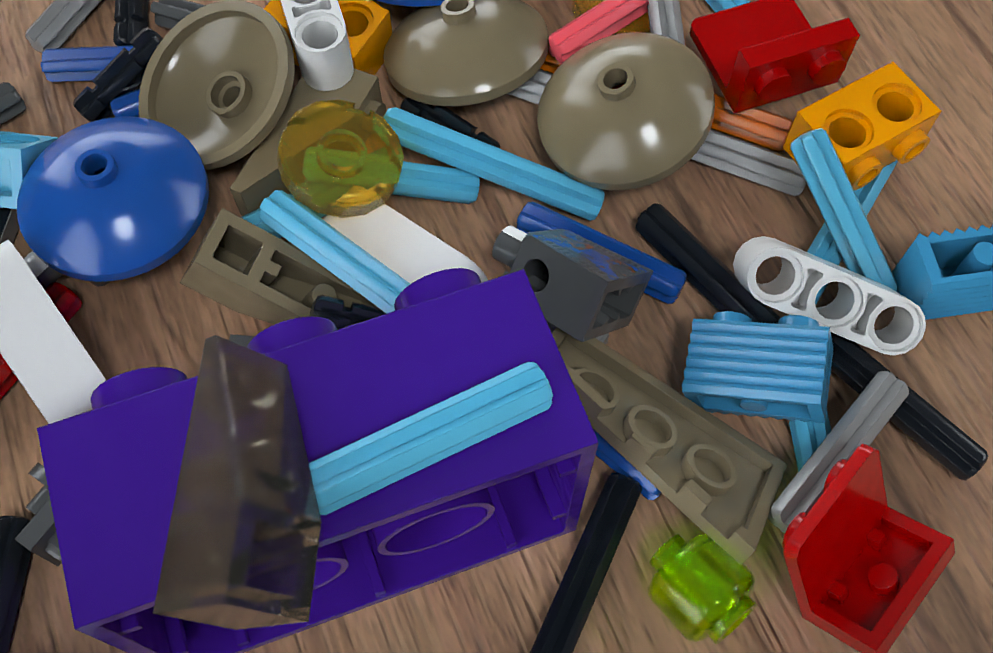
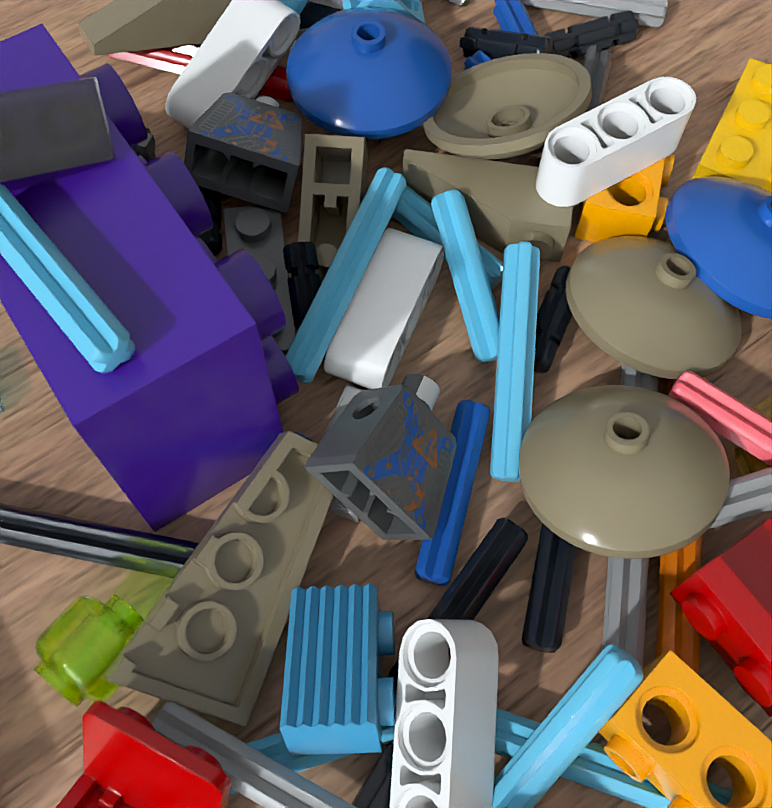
camera: 75 degrees right, 0 degrees up
clear yellow tile [277,99,404,218] -> none
none -> dark grey torso [184,92,302,213]
none -> black axle [521,523,577,653]

